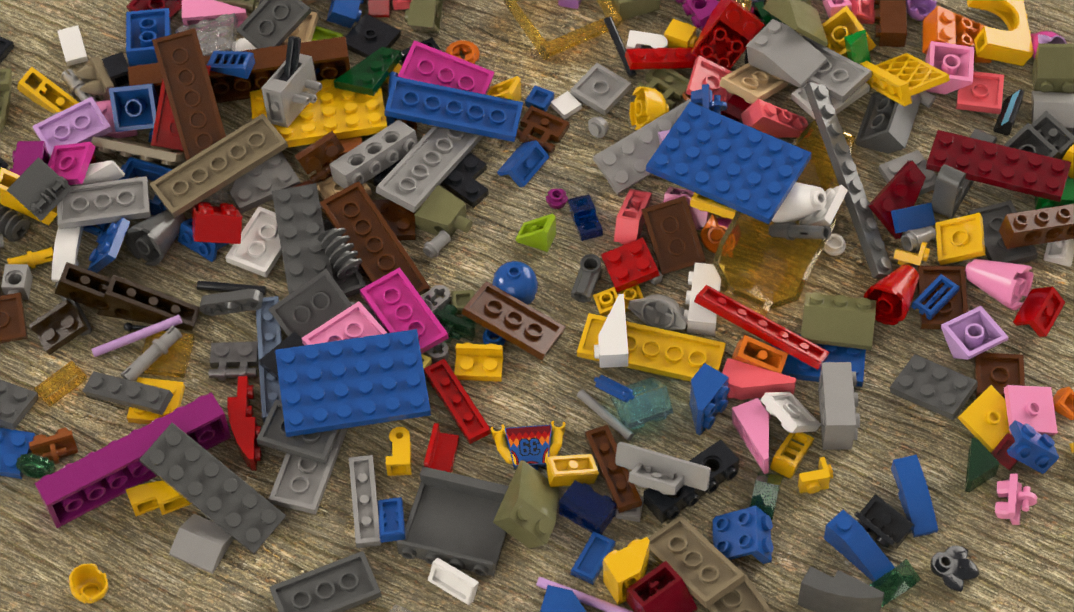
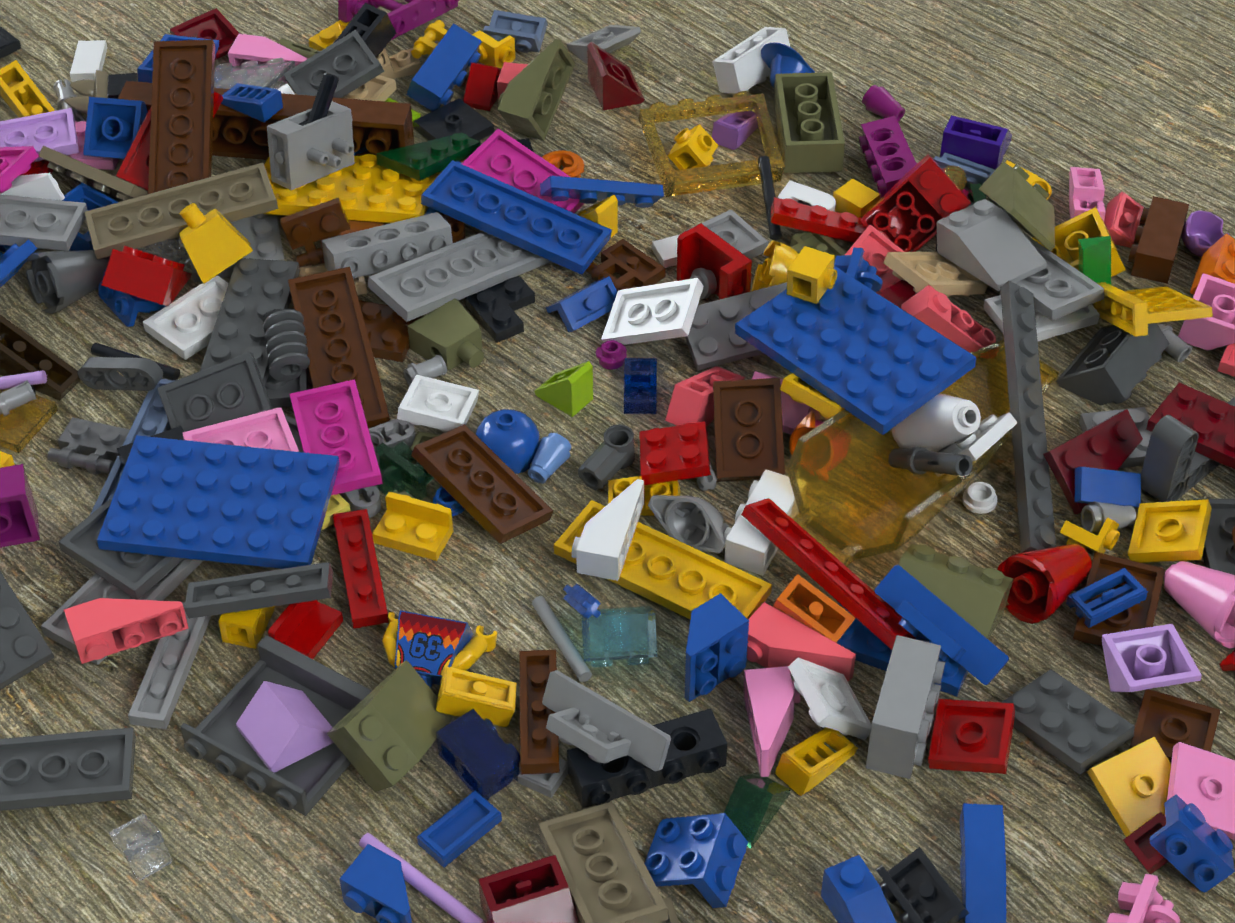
camera: 15 degrees right, 10 degrees down
red slope [227,376,262,471] -> none
blue plate [378,497,406,543] -> none
white tile [428,558,479,605] -> none
blue plate [525,85,555,112] -> none
yellow slope [603,537,650,605] -> none
yellow bracket [798,457,833,494] -> none
clear green slope [965,438,1000,492] -> none
none -> coral slope [64,598,189,664]
none -> yellow torso [179,203,253,284]
none -> dark grey plate [184,562,333,619]
none -> lavender slope [236,681,334,773]
none -> white plate [397,375,479,433]
none -> medium blue cone [528,433,571,484]
none -> blue plate [540,176,664,208]
none -> white plate [601,278,704,345]
none -> yellow brick [667,124,718,177]
none -> red panel [677,223,752,300]
none -> yellow brick [787,246,837,304]
none -> blue bracket [874,565,1009,685]
none -> red plate [928,699,1015,774]

